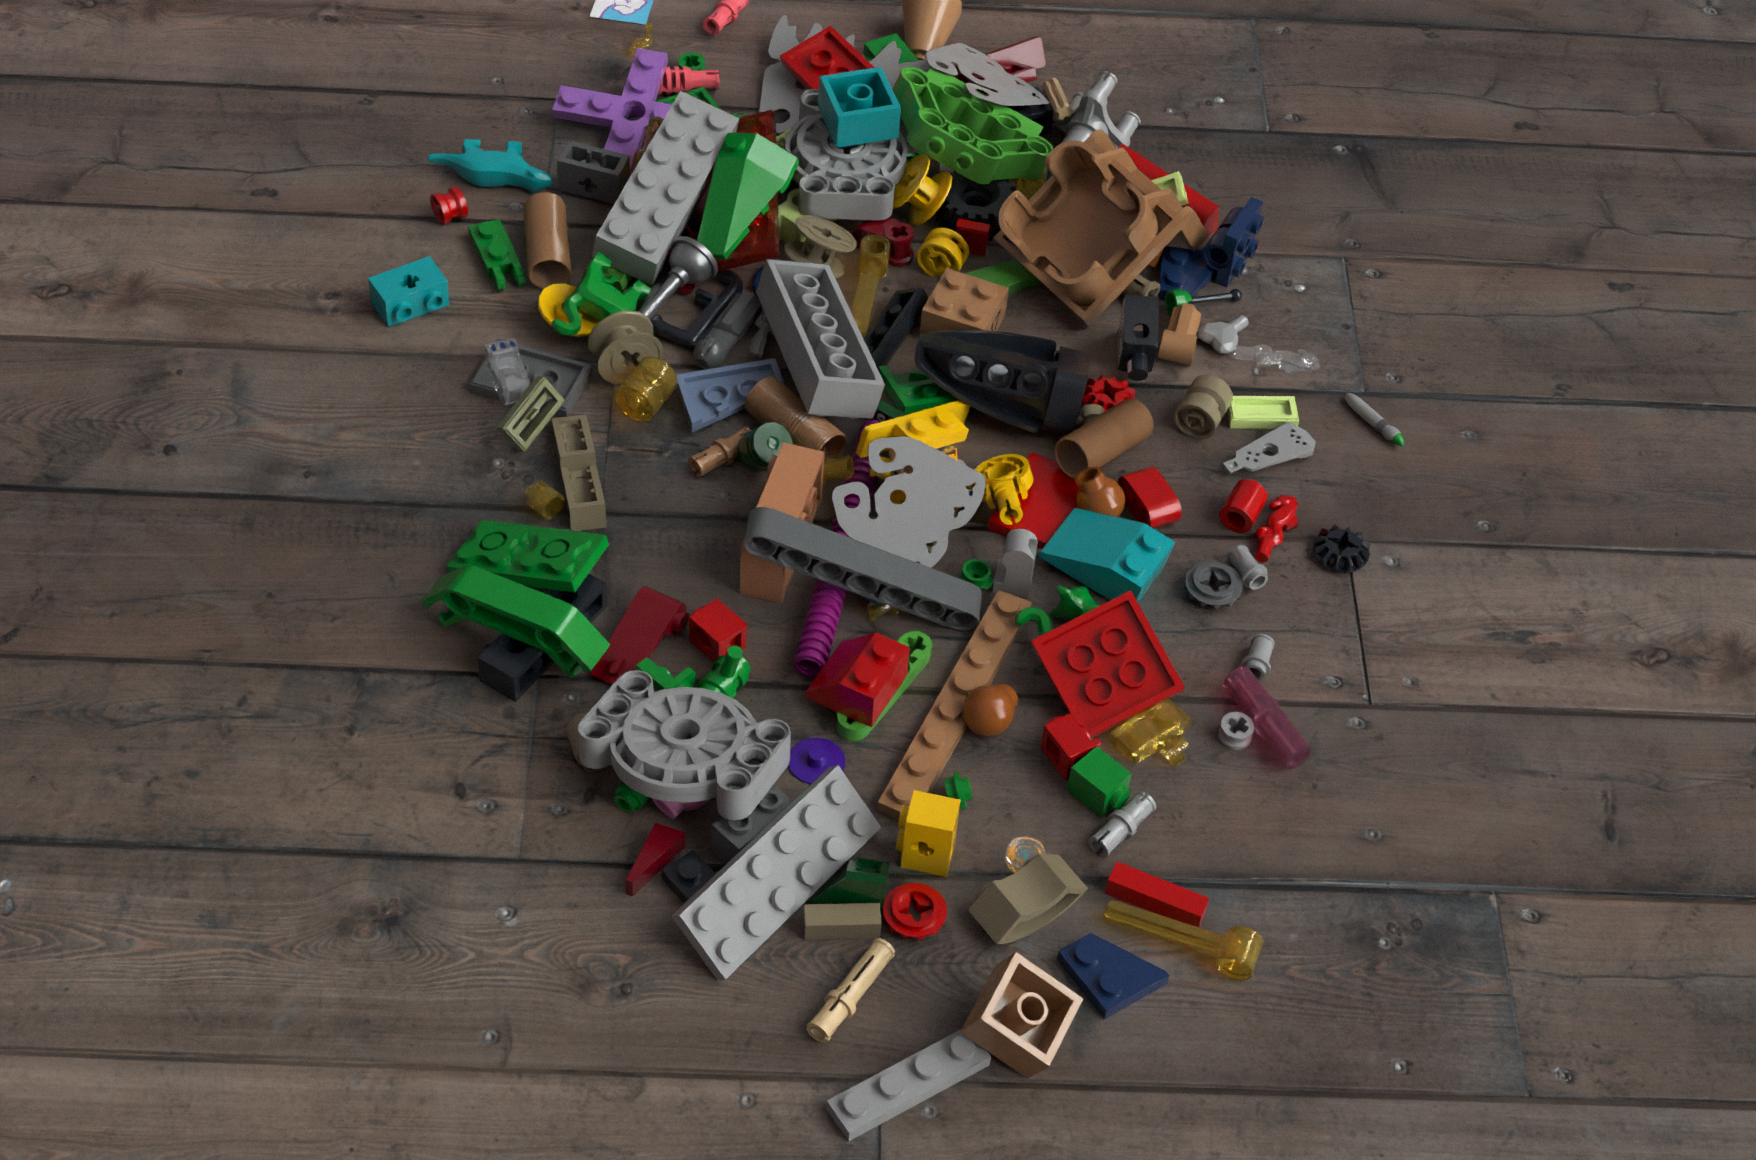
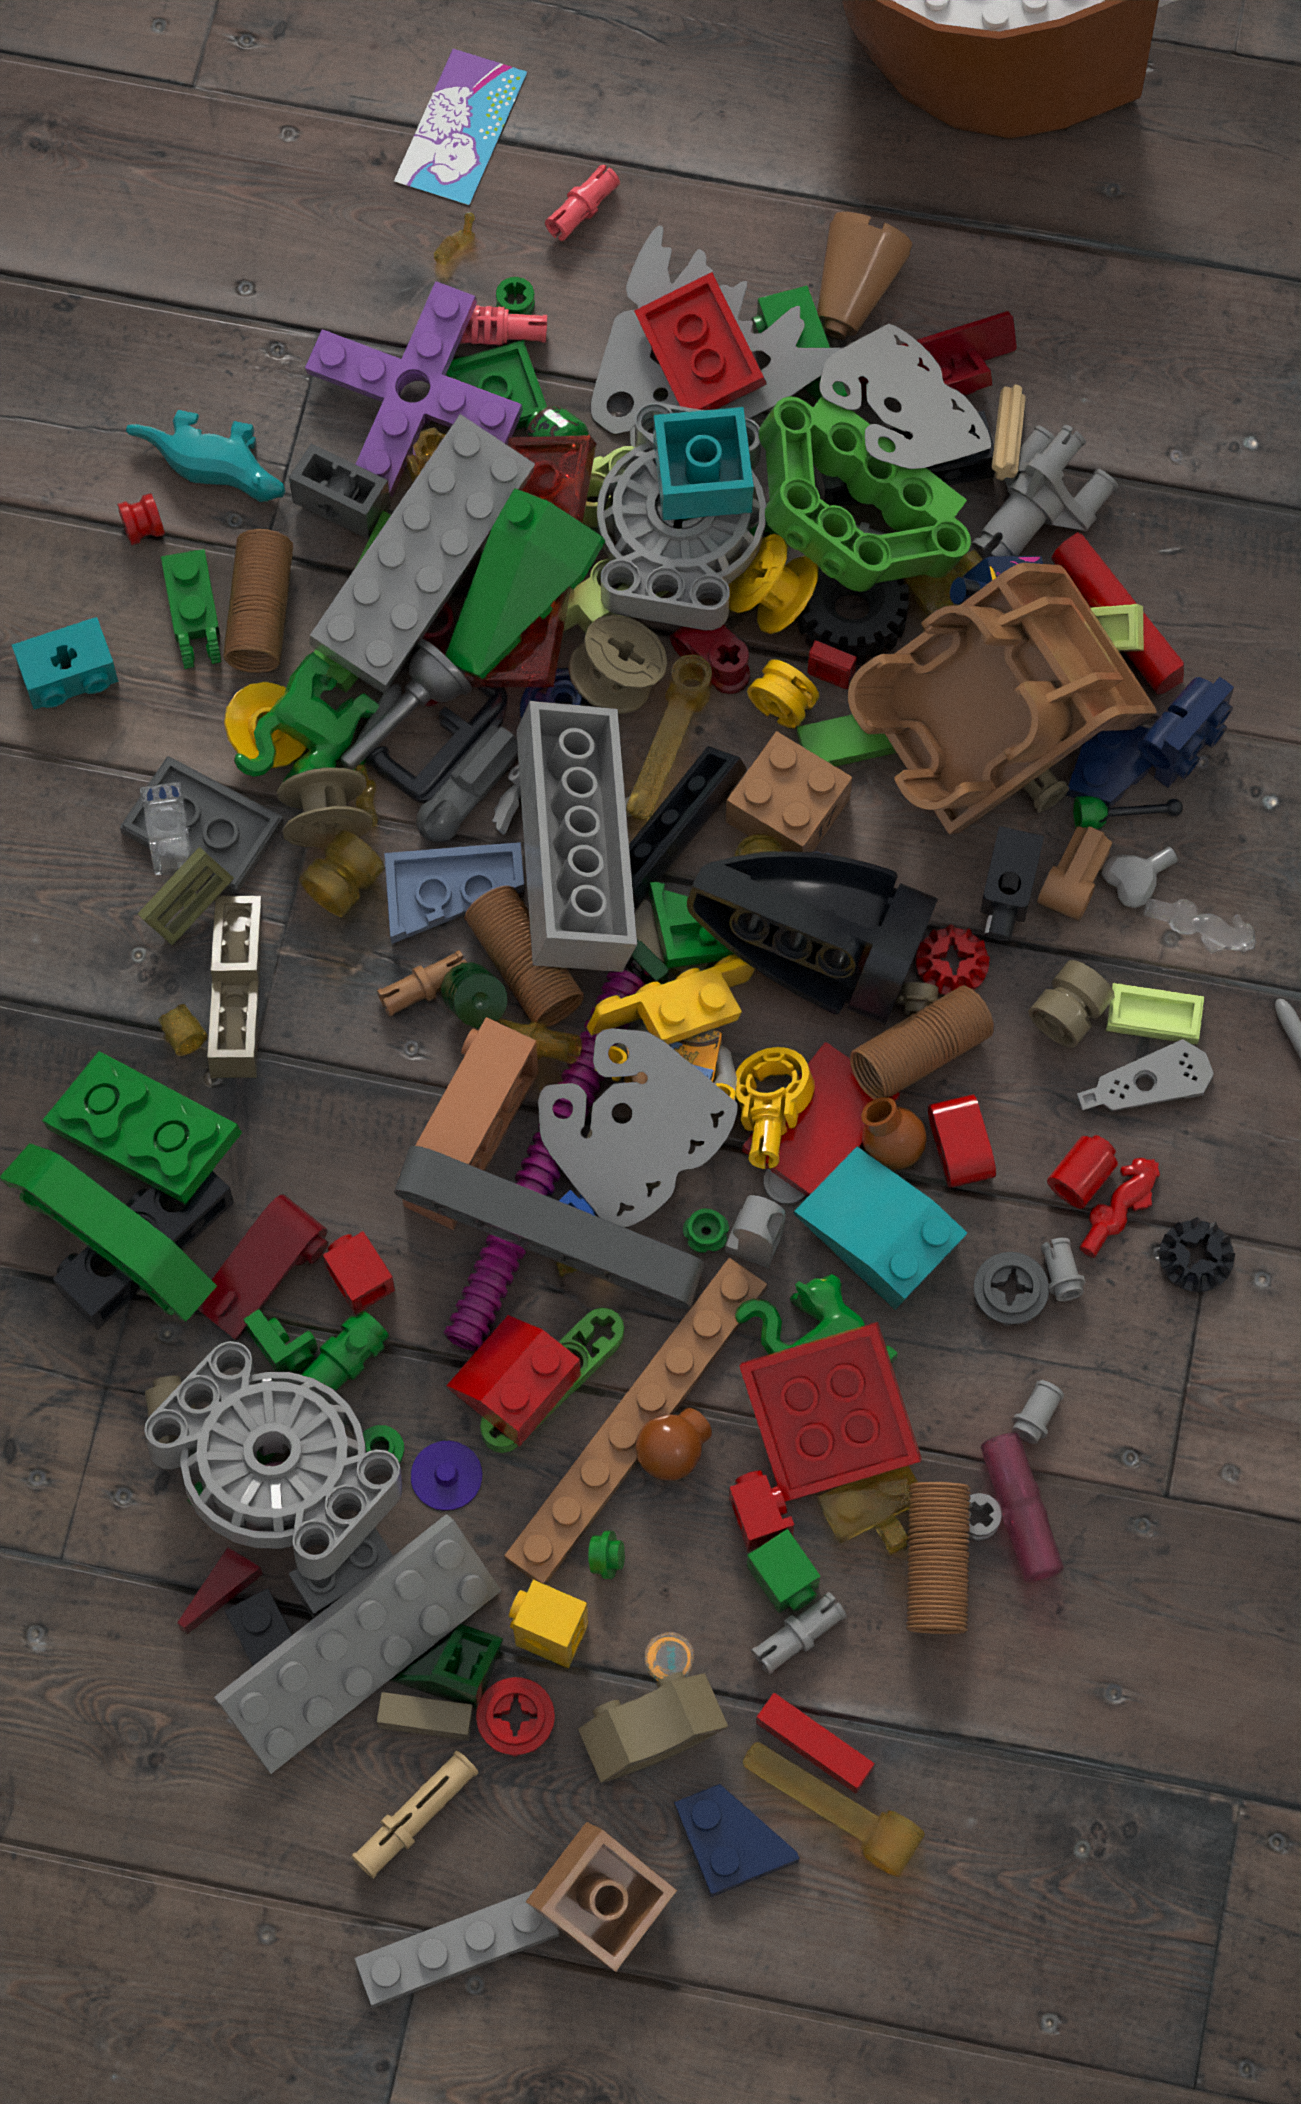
camera: 15 degrees right, 20 degrees up
none -> medium nougat piece [906,1482,971,1634]

